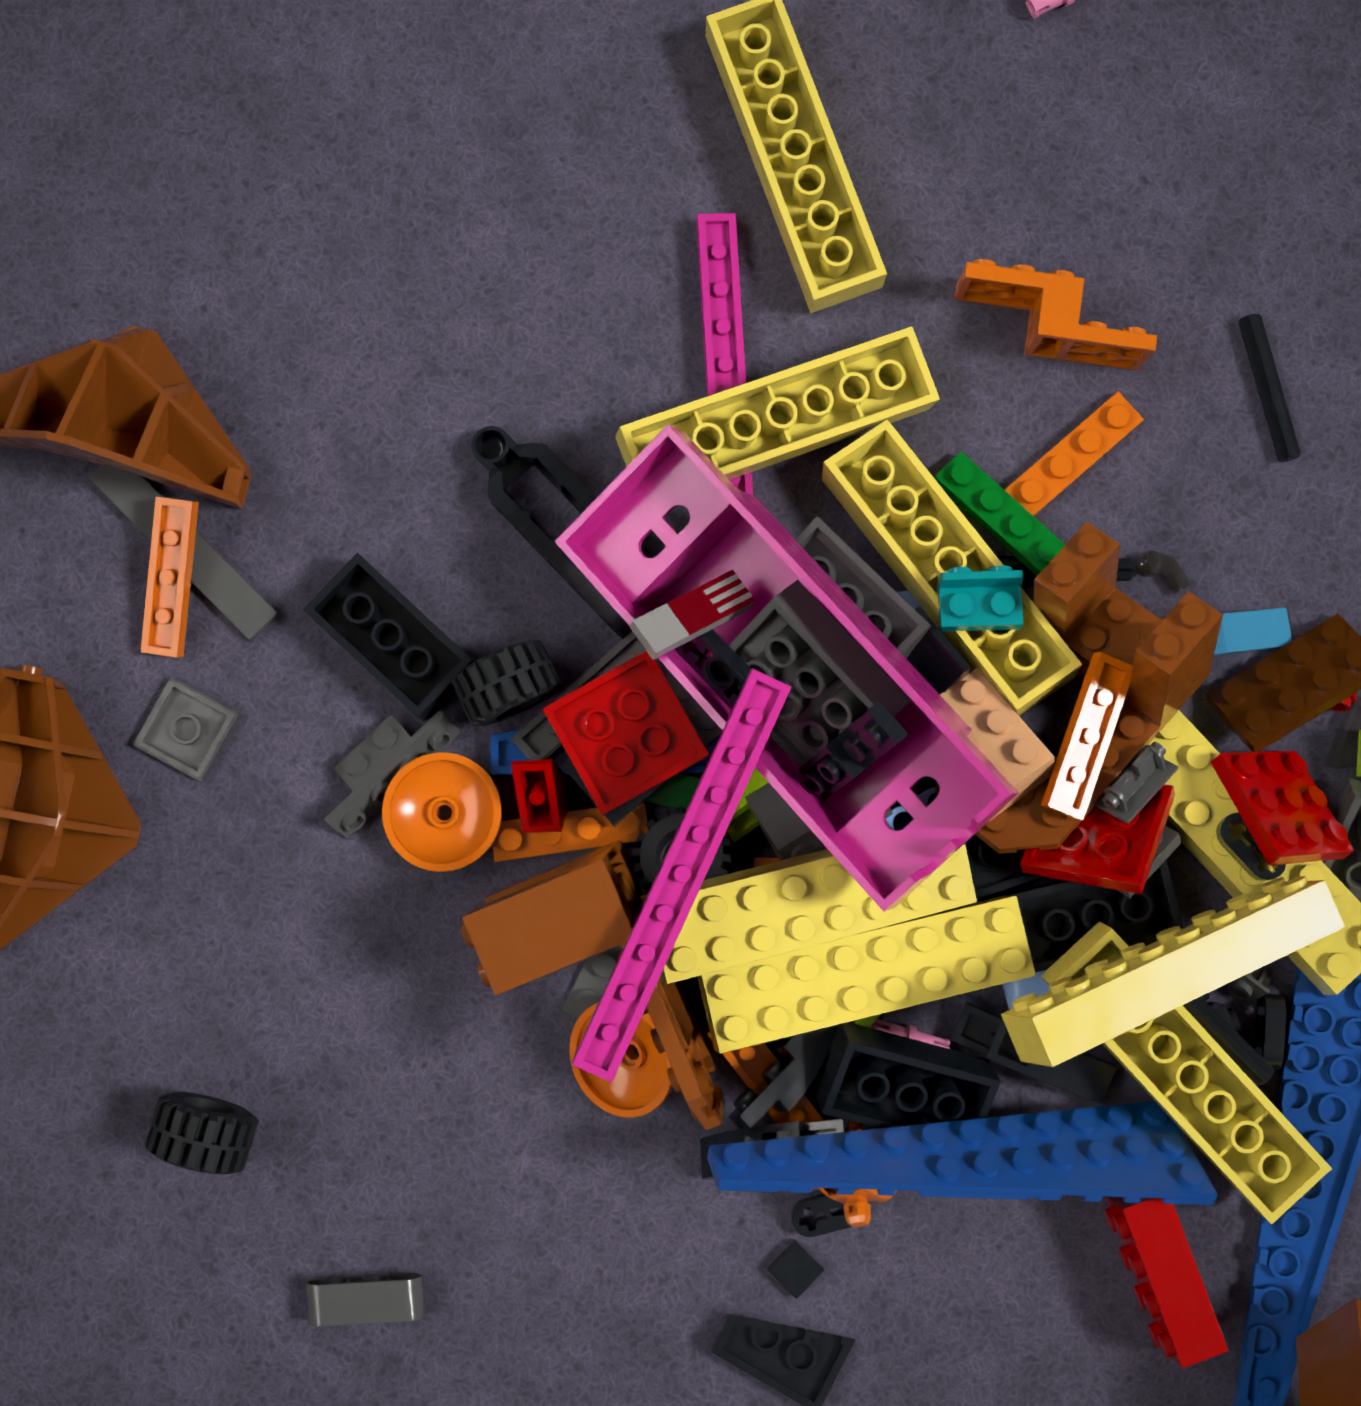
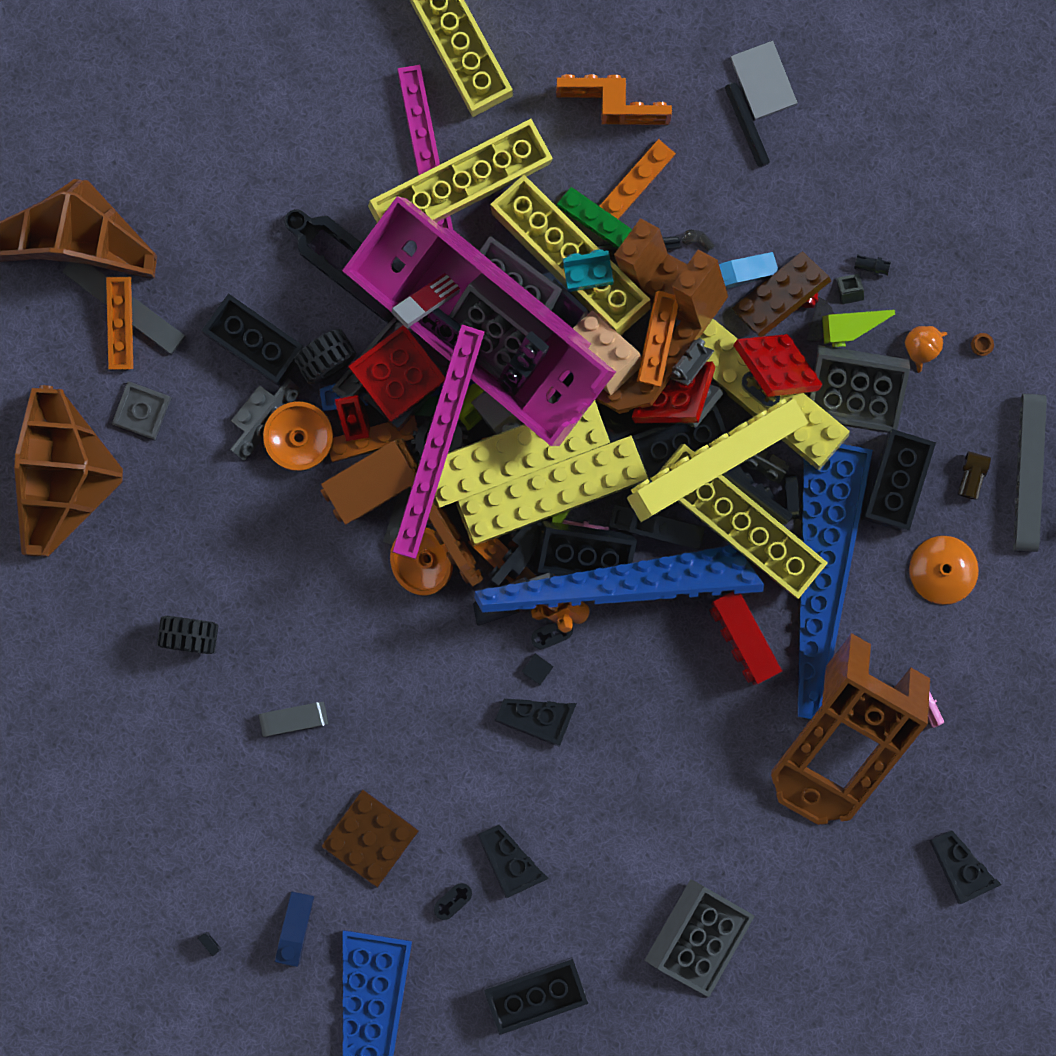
camera: 10 degrees left, 0 degrees up
none -> light grey tile [730,41,797,120]

